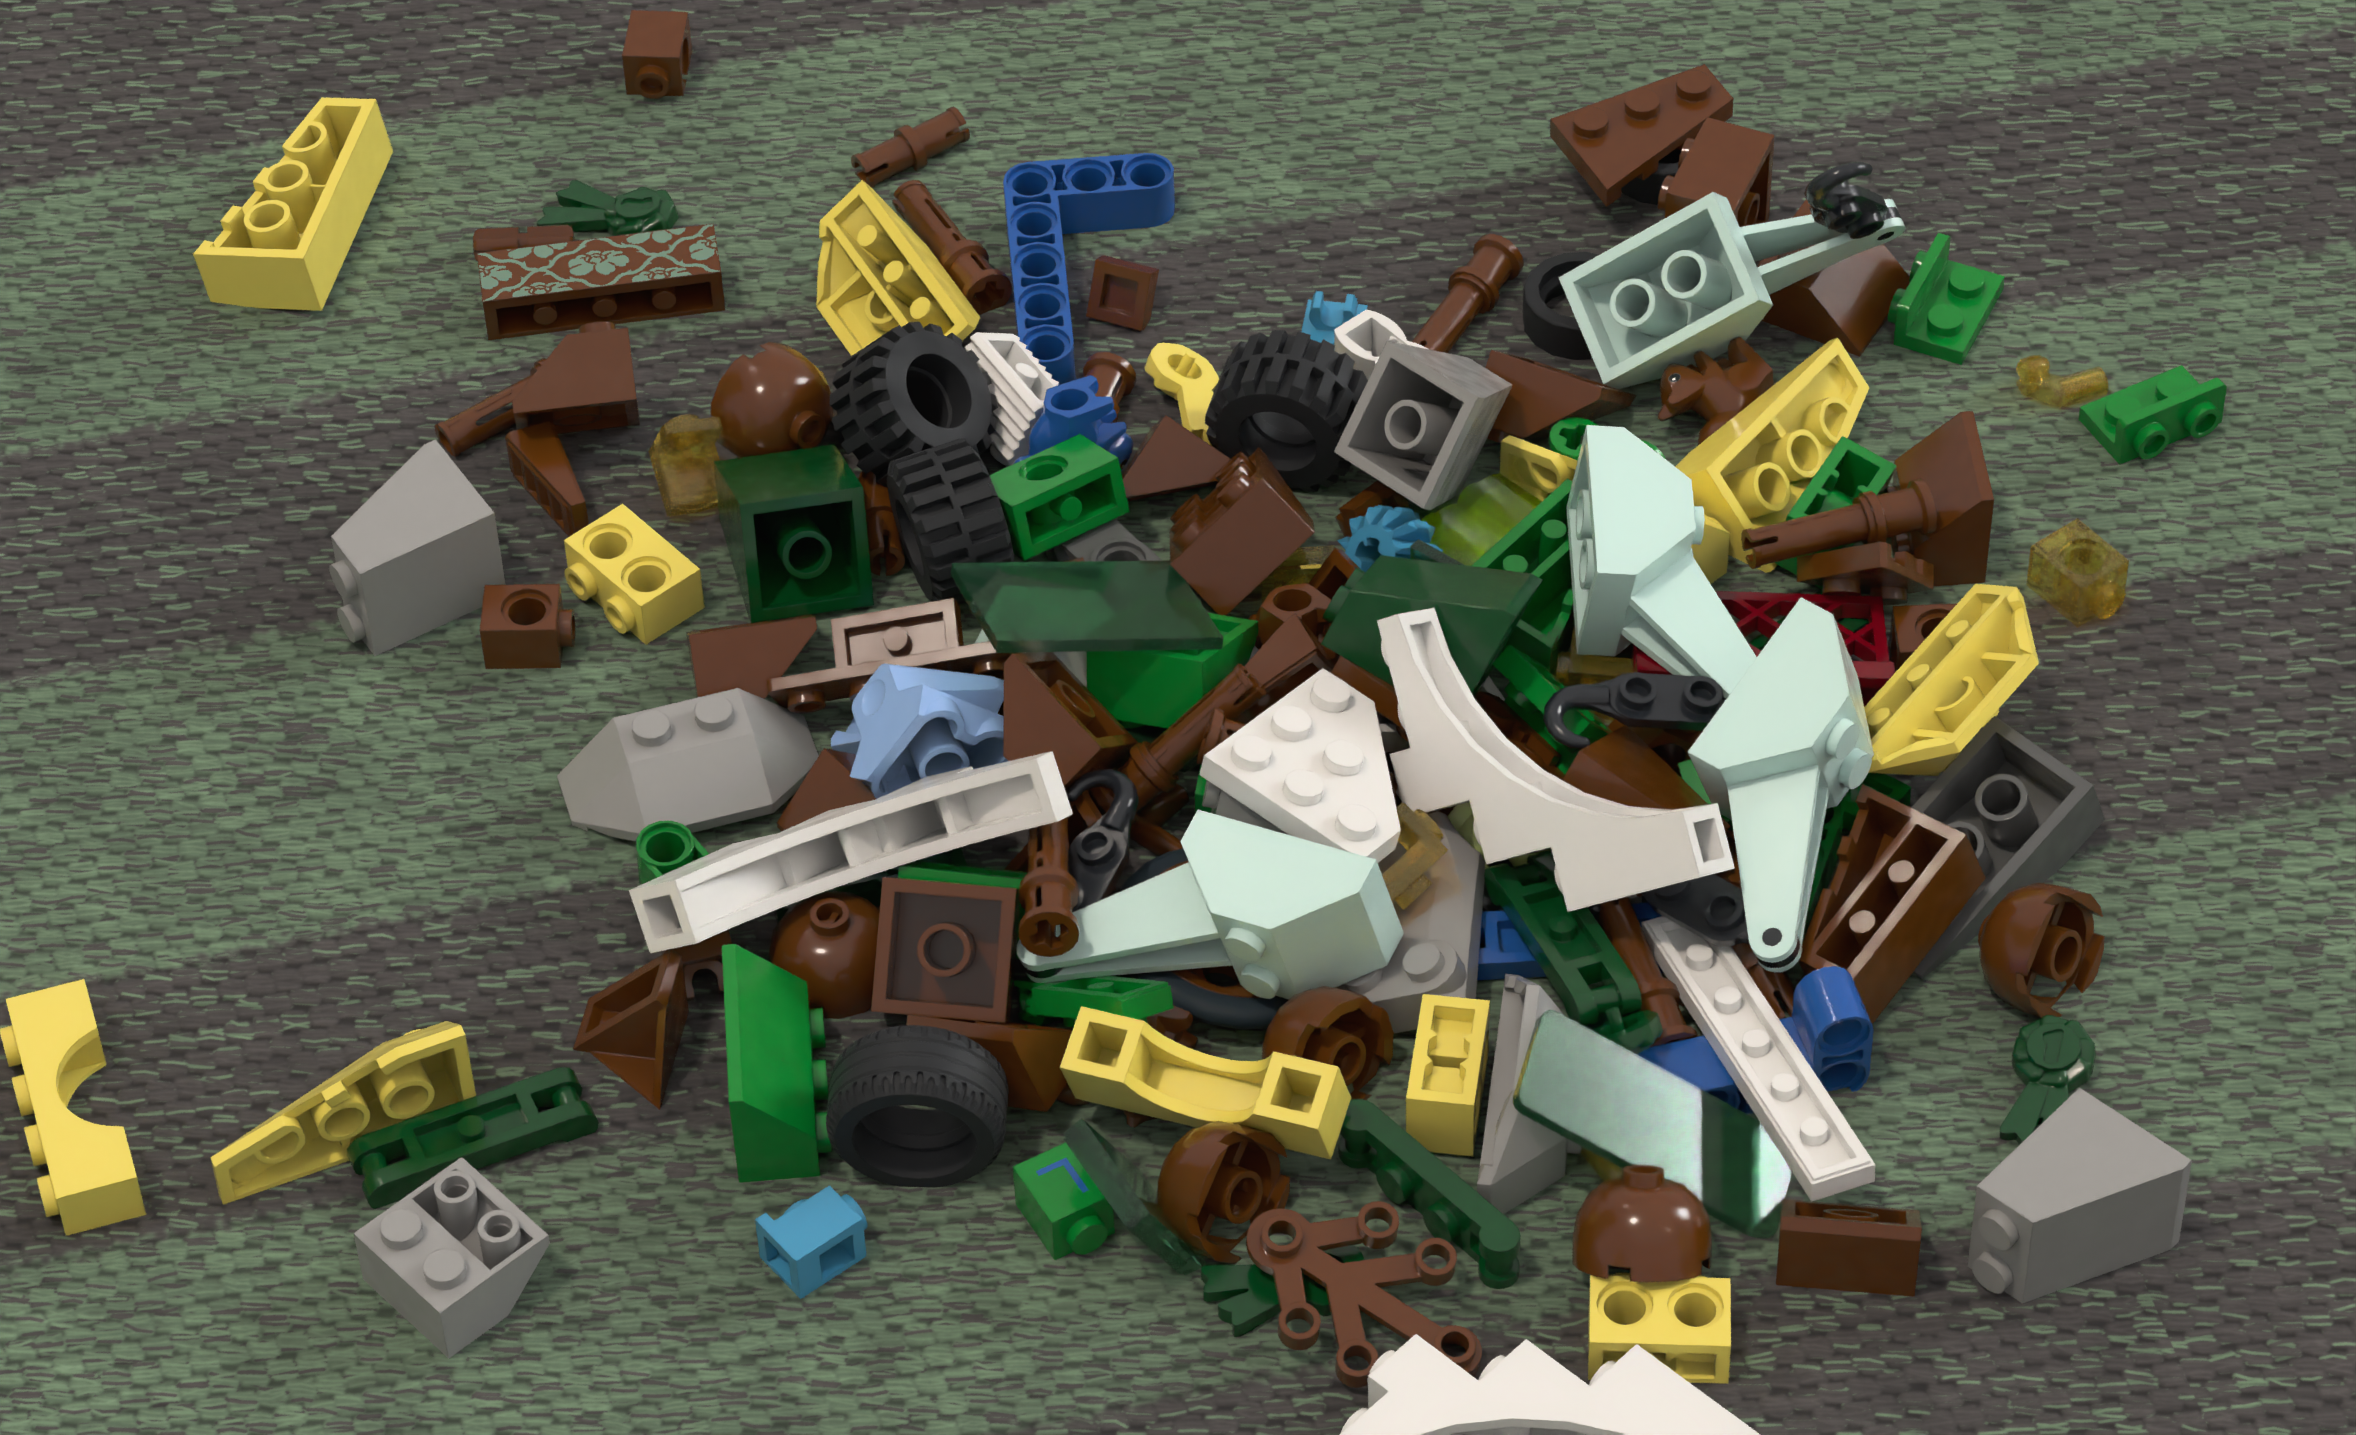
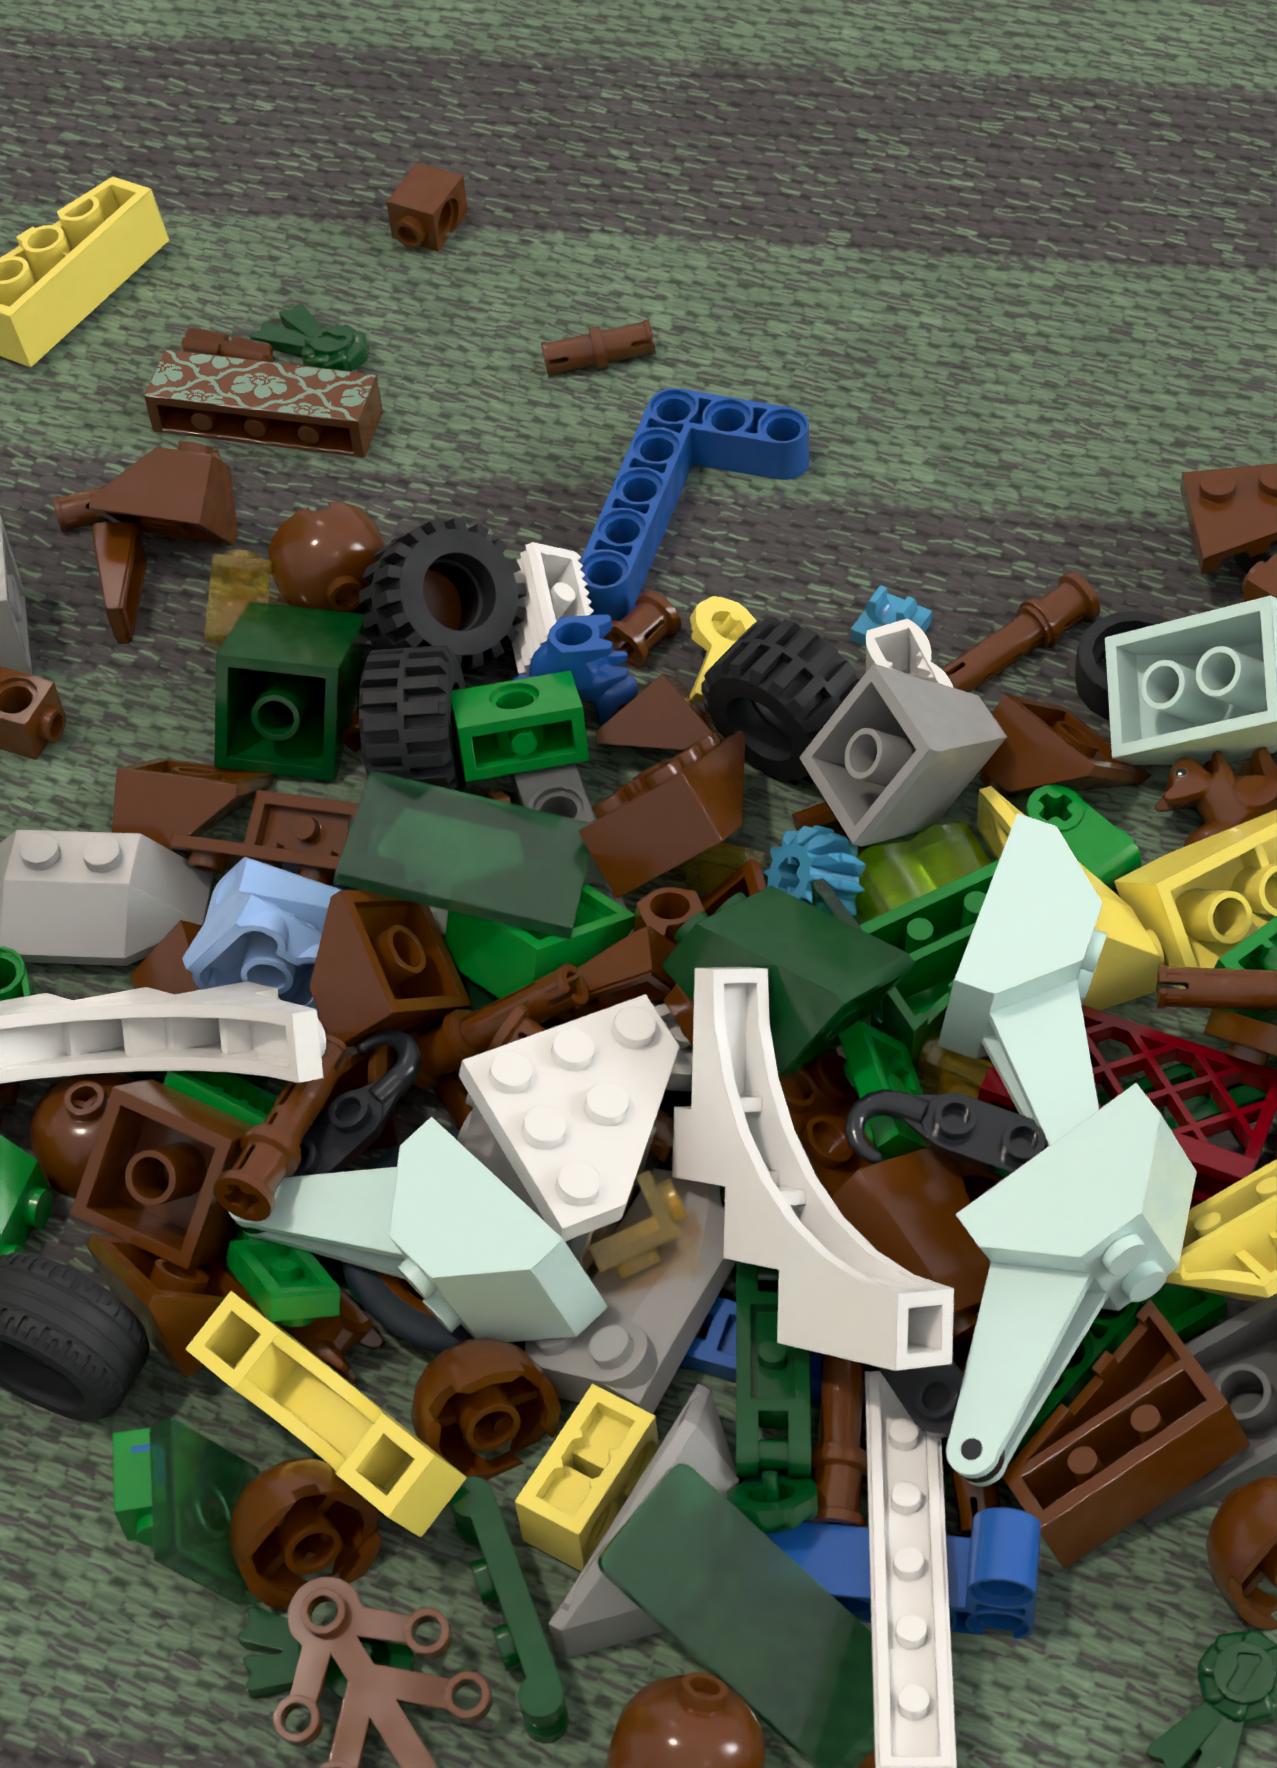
camera: 25 degrees right, 5 degrees up
light yellow brick [564,504,705,645] -> none
light yellow wedge [816,180,980,356] -> none
reddish brown pin [892,180,1012,315] -> none
reddish brown tile [1086,255,1159,331] -> none

